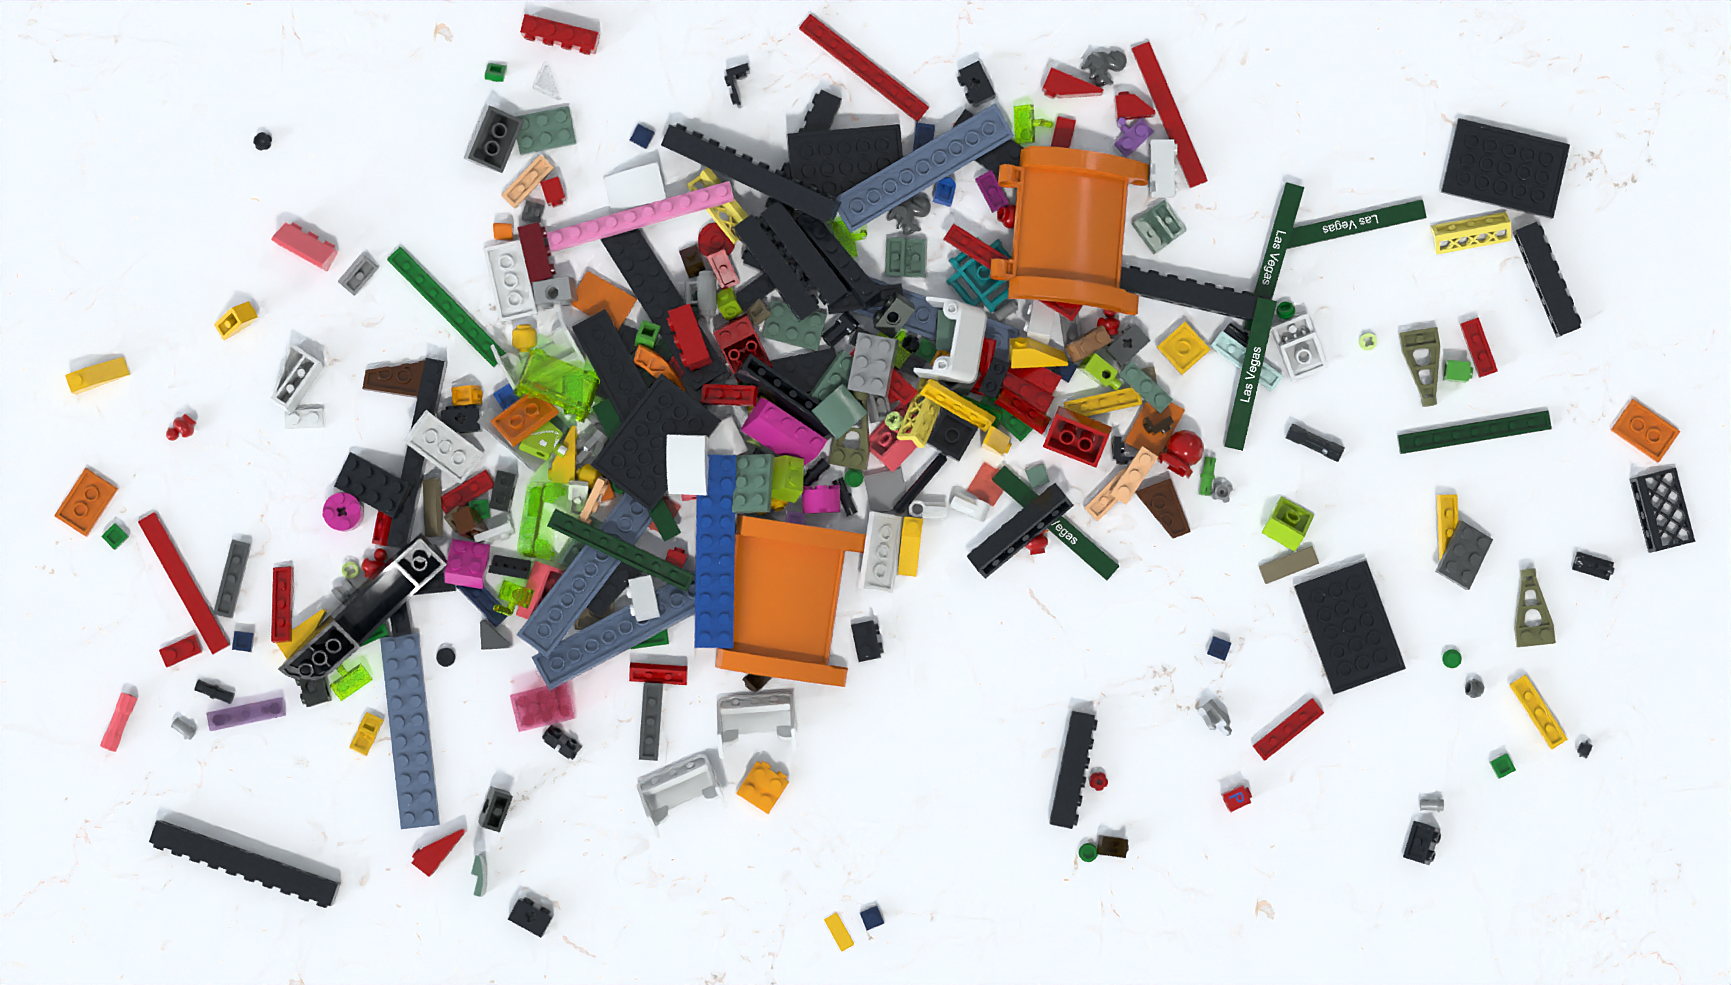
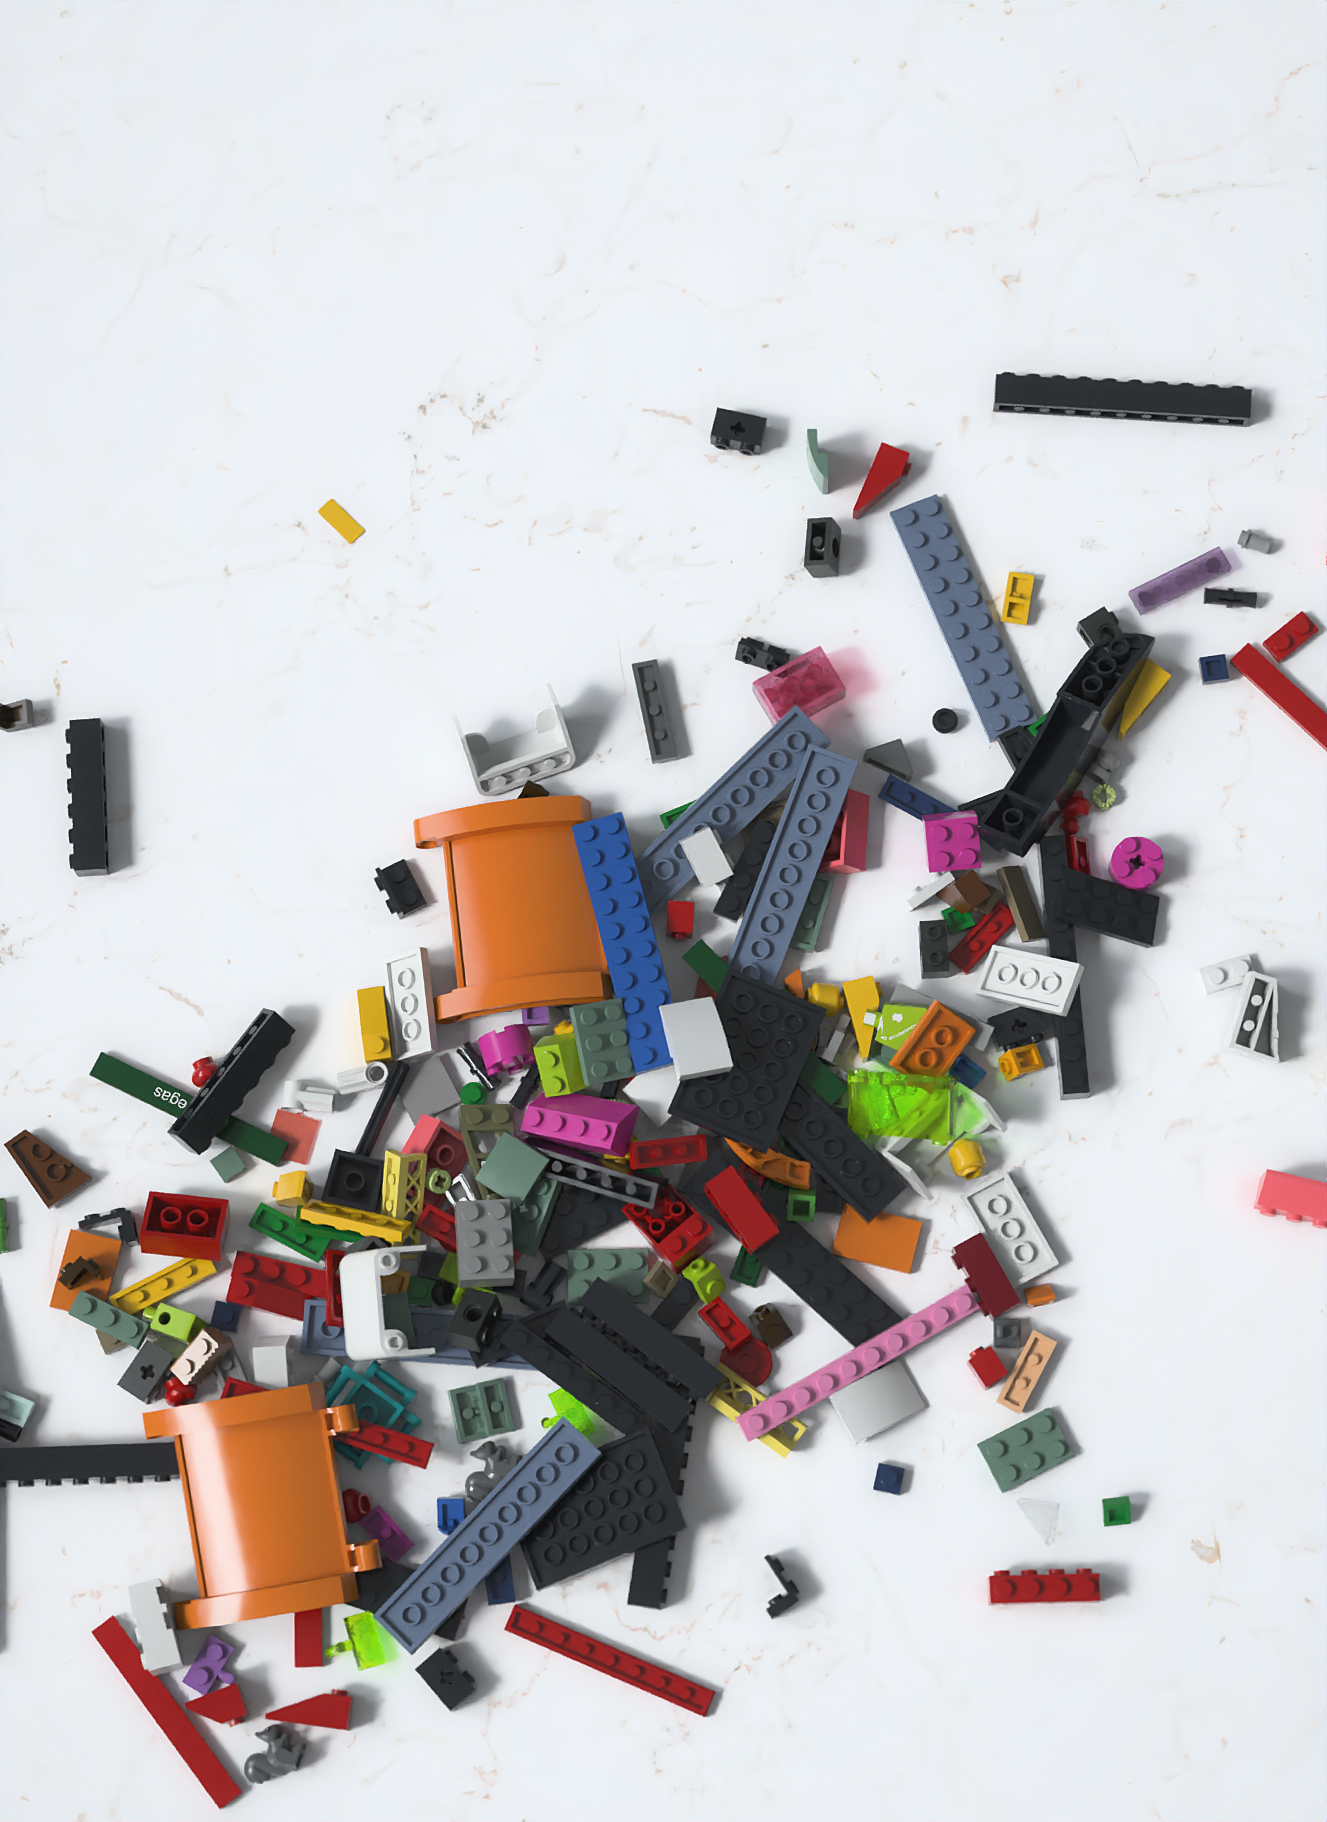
camera: 165 degrees right, 10 degrees down
dark grey plate [213,539,252,619] -> none
red tile [271,566,293,643] -> none
clear neon green plate [330,663,373,702] -> none
light grey slope [337,253,379,296] -> none
reddish brown wing [362,360,425,398] -> none
green tile [386,247,506,368] -> none
dark grey slope [463,105,524,173] -> none
black bracket [488,555,531,580] -> none
clear neon green plate [493,580,534,616] -> none
clear neon green windscreen [517,481,566,562] -> none
light grey brick [533,276,578,309] -> none
dark green tile [547,508,695,592] -> none
white plate [567,480,589,517] -> none
light nougat plate [579,476,608,525] -> none
red plate [629,662,688,685] -> none
white windscreen [637,754,728,839] -> none
black brick [661,123,842,223] -> none
light grey piece [685,271,717,324] -> none
light orange plate [736,760,789,814] -> none
dark blue plate [860,905,885,931] -> none
black hinge [978,357,1011,399] -> none
red tile [994,387,1051,435] -> none
yellow slope [1008,337,1068,368] -> none
green plate [1078,843,1098,862] -> none
light nougat plate [1084,467,1126,522] -> none
red plate [1089,772,1108,791] -> none
light nougat plate [1110,446,1158,505] -> none
sand green slope [1131,200,1187,254] -> none
yellow plate [1156,322,1211,376] -> none
red tile [1157,430,1204,479] -> none

